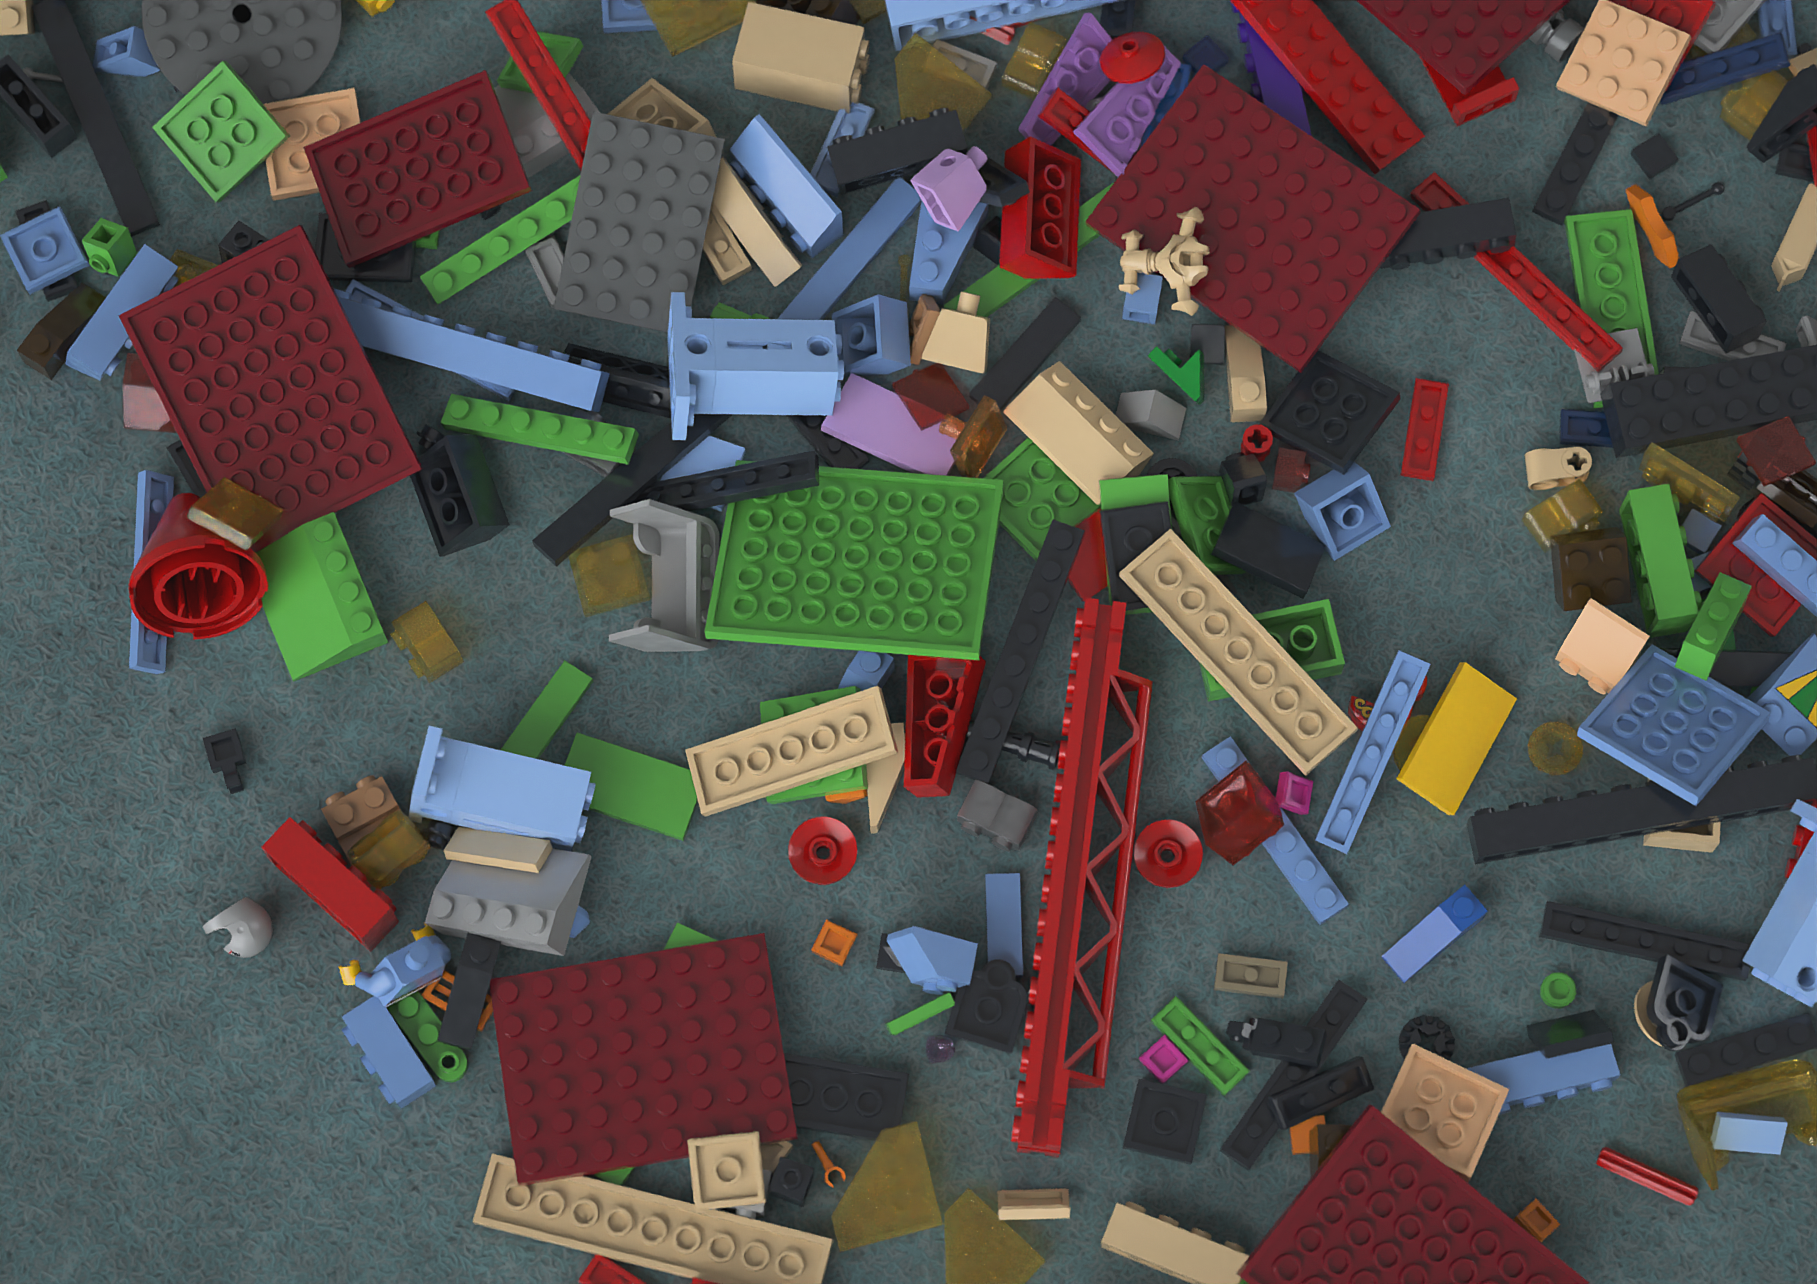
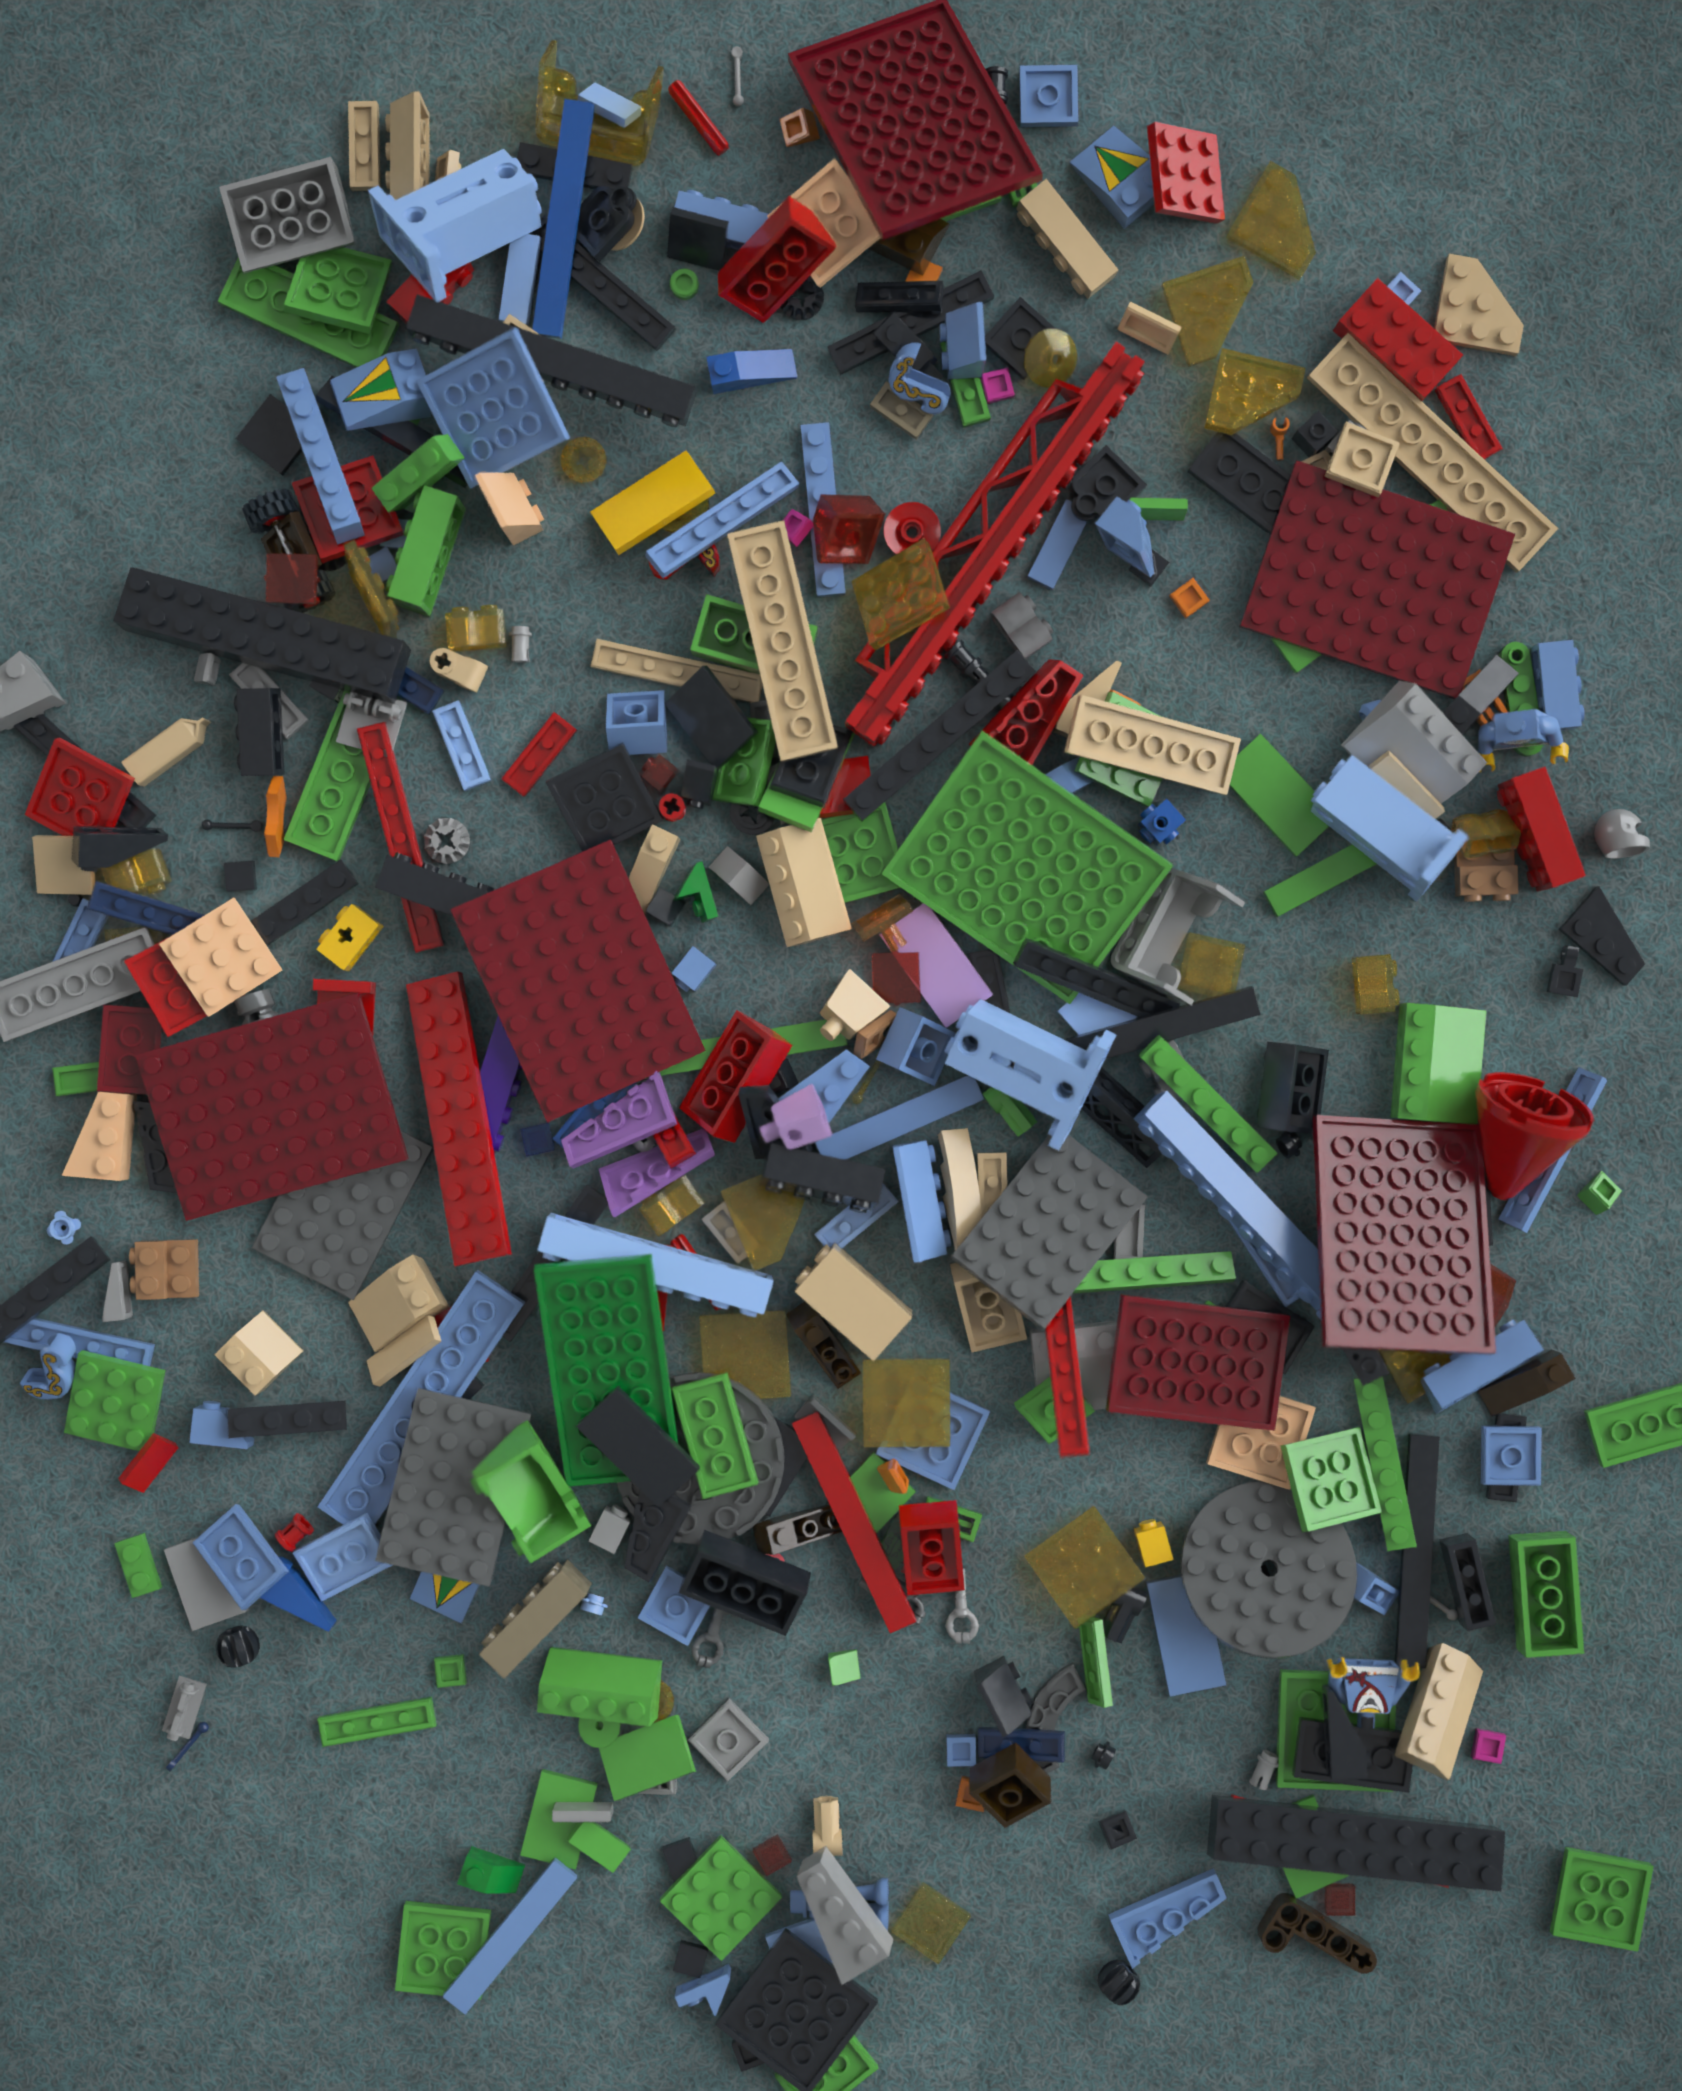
camera: 150 degrees left, 15 degrees up
bright green brick [82,218,138,277] -> none
clear yellow tile [187,477,284,550] -> none
red dish [788,817,857,885] -> none
clear purple hinge [926,1035,956,1063] -> none
black tile [969,297,1081,418] -> none
red dish [1100,32,1165,84] -> none
tan piece [1119,207,1210,316] -> none
dark brown brick [1550,527,1632,611] -> none
none -> yellow brick [316,904,384,971]
none -> light grey gear [424,818,470,864]
none -> light blue tile [432,700,492,791]
none -> light blue tile [499,234,542,325]
none -> light grey pin [509,626,532,663]
none -> blue tile [532,99,595,339]
none -> tan tile [590,639,763,703]
none -> red slope [718,196,836,323]
none -> light grey hinge [731,46,744,106]
none -> clear yellow plate [851,539,950,650]
none -> medium blue animal [888,342,951,415]
none -> medium blue slope [939,302,986,379]
none -> clear yellow dish [1024,328,1077,388]
none -> blue brick [1137,799,1186,846]
none -> bright green plate [1353,1376,1417,1551]
none -> black wing [1559,886,1645,986]
none -> bright green slope [1577,1171,1622,1215]

